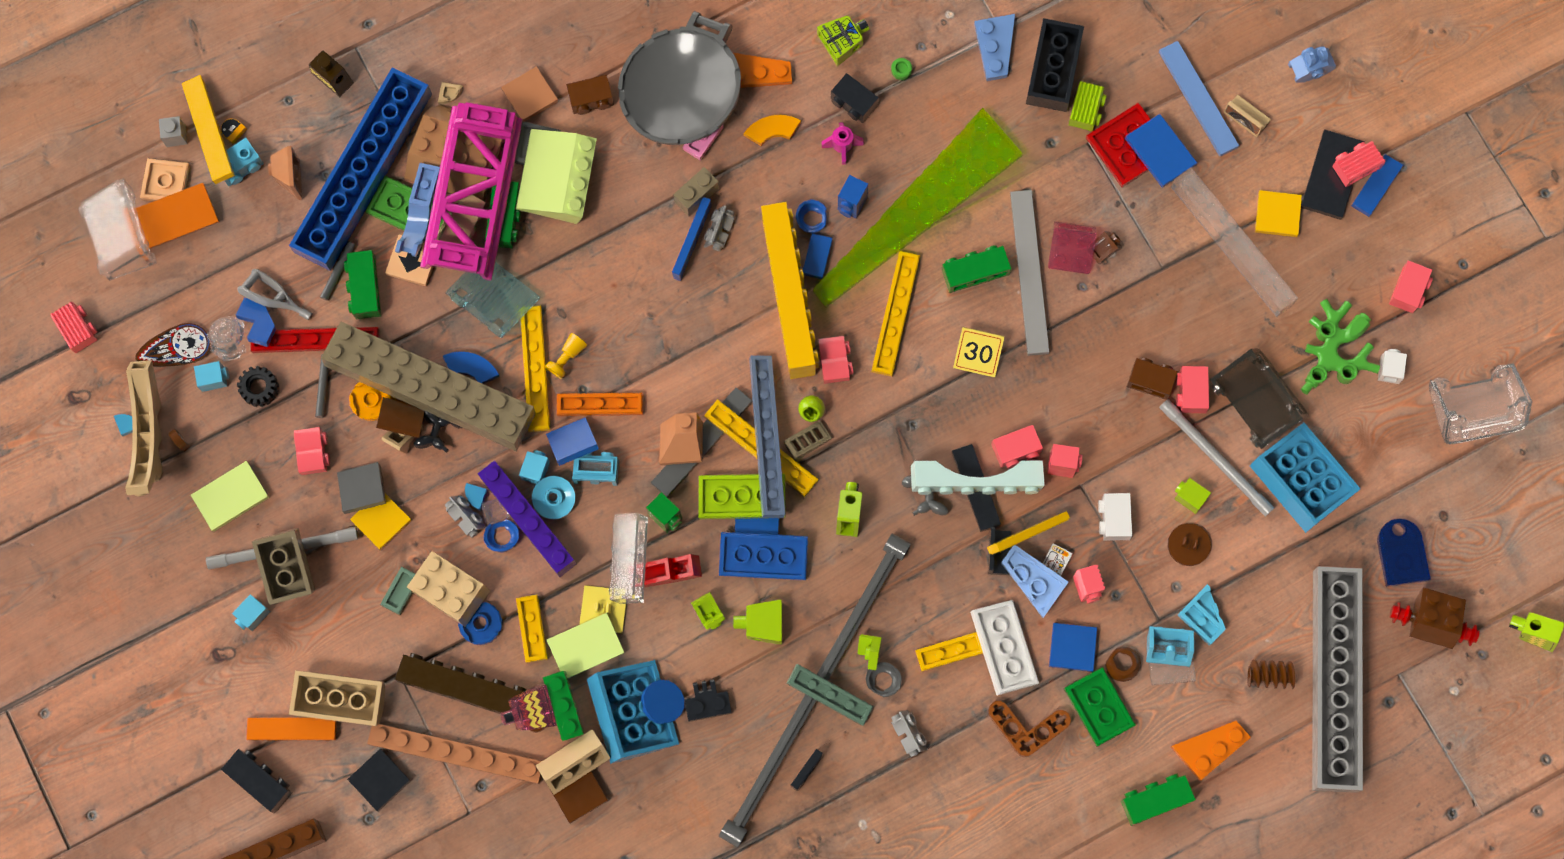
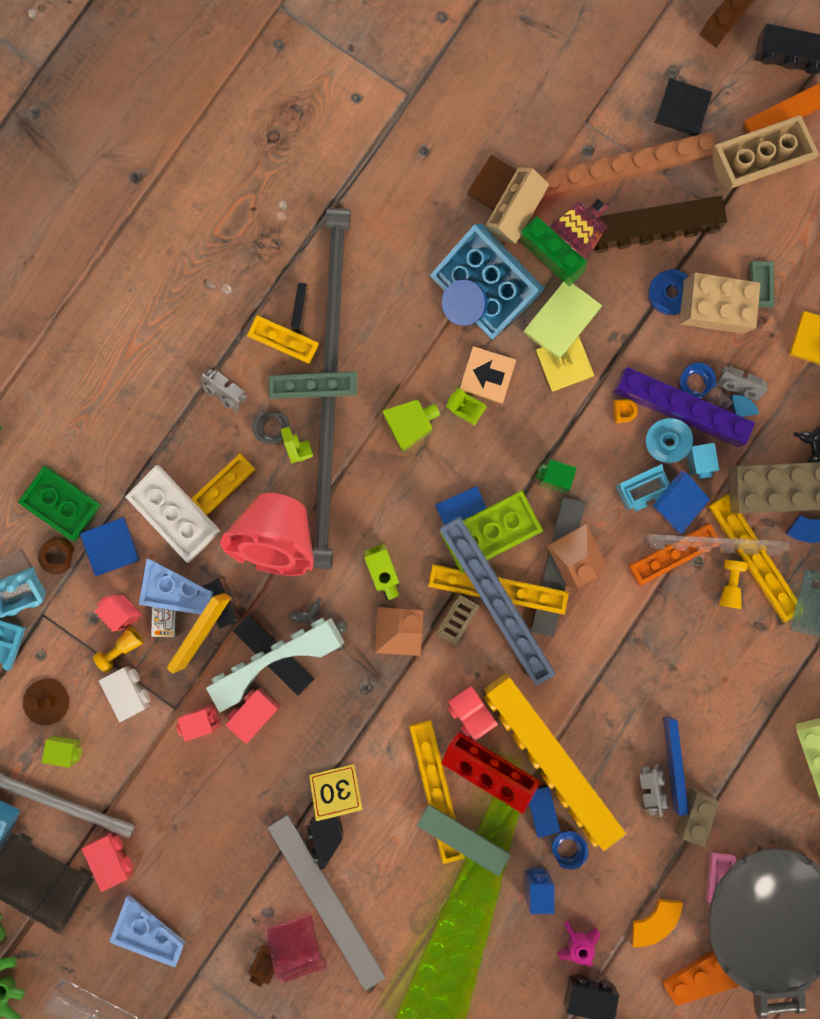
camera: 150 degrees right, 10 degrees up
yellow tile [516,595,548,663] -> none
clear brick [609,513,648,604] -> none
red slope [630,554,702,588] -> none
black hinge [684,679,732,722] -> none
blue tile [719,532,808,580] -> none
lime piece [798,395,825,422] -> none
green brick [942,245,1011,293] -> none
dark orange beam [988,701,1071,757] -> none
reddish brown brick [1126,357,1178,400] -> none
none -> yellow piece [92,626,144,673]
none -> light blue wing [109,895,185,967]
none -> coral cone [220,493,314,576]
none -> yellow plate [247,315,319,365]
none -> black slope [307,815,344,870]
none -> nougat slope [375,607,424,656]
none -> sand green tile [417,804,511,876]
none -> red brick [441,732,541,814]
none -> light nougat tile [460,346,516,404]
none -> light orange tile [613,399,638,424]
none -> clear plate [643,534,790,556]

